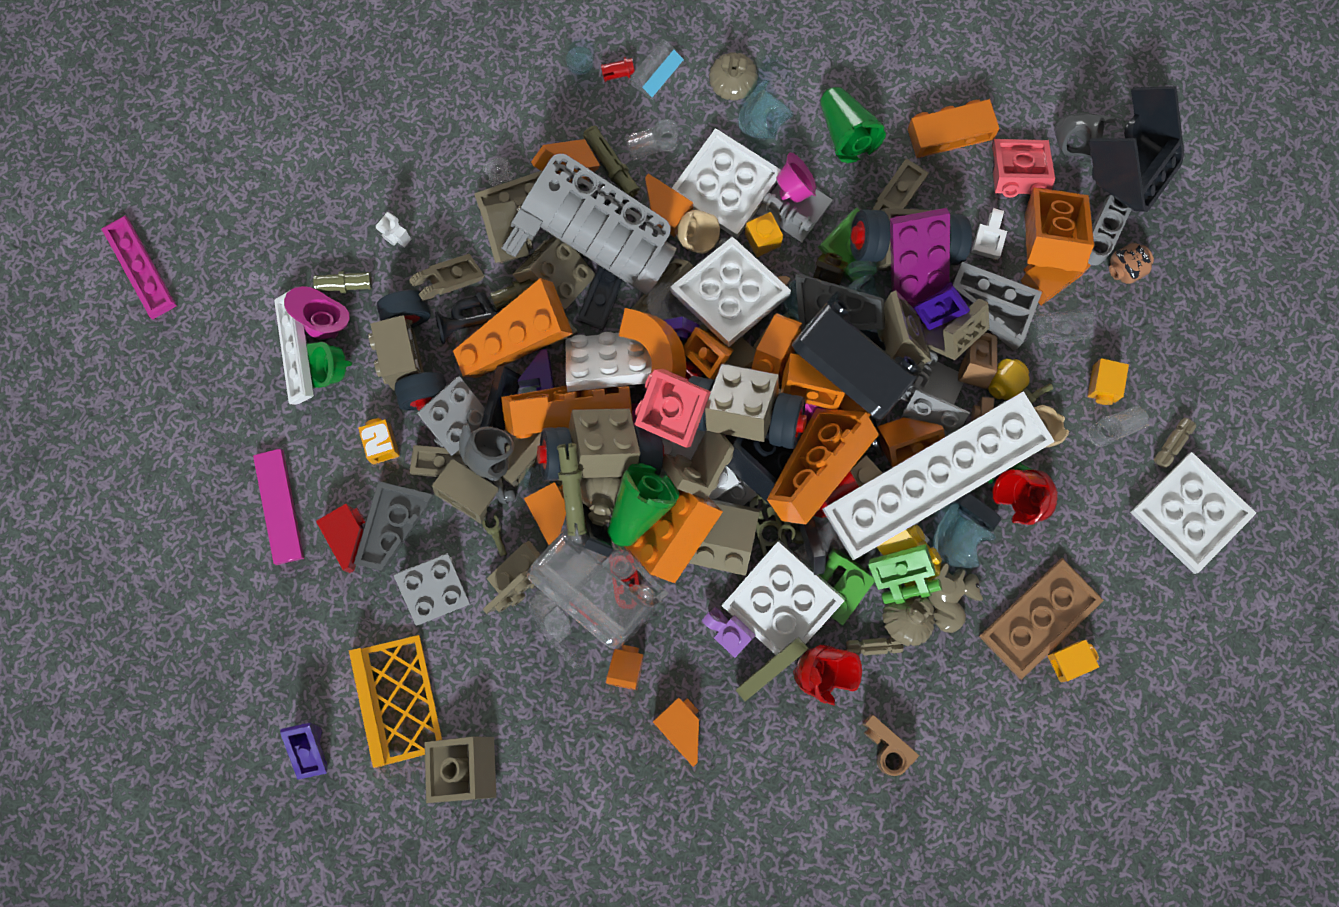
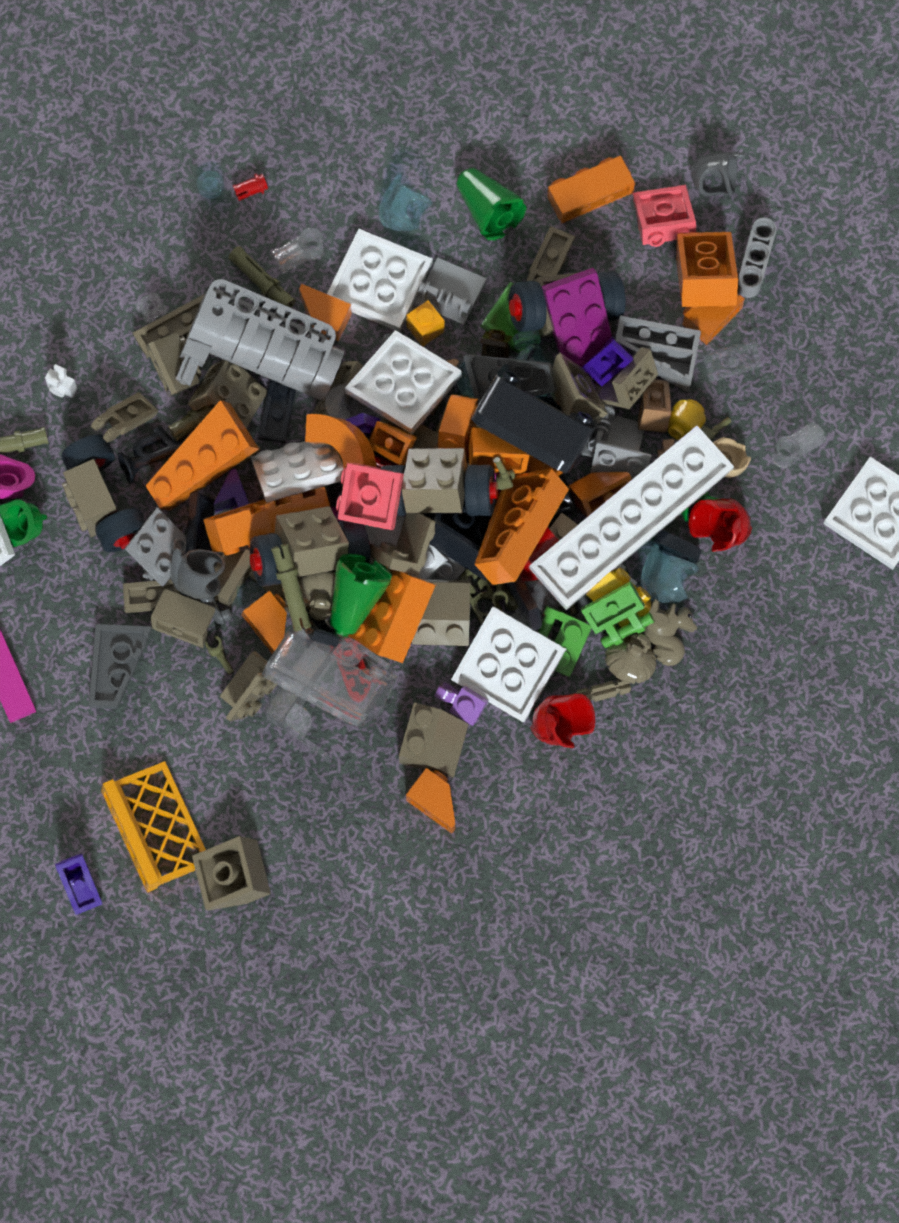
camera: 15 degrees left, 5 degrees down
red slope [316,504,366,573] -> none
brick [358,418,400,465] -> none
light grey hinge [393,553,470,626] -> none
orange slope [531,139,600,183] -> none
orange slope [606,645,644,690] -> none
slope [631,39,685,100] -> none
tan hair [677,210,720,254] -> none
dark tan hair [709,52,758,100] -> none
olive beam [735,637,808,701] -> none
dark pink piece [776,152,816,203] -> none
medium nougat plate [862,715,919,776] -> none
white plate [971,208,1007,260] -> none
medium nougat tile [979,558,1104,680] -> none
light orange brick [1047,640,1099,682] -> none
light orange brick [1087,358,1129,405] -> none
black windscreen [1089,86,1184,212] -> none
nougat head [1109,243,1154,284] -> none
dark tan axle [1154,418,1196,468] -> none
none -> dark tan slope [399,702,469,778]
none -> olive hand [494,457,515,490]

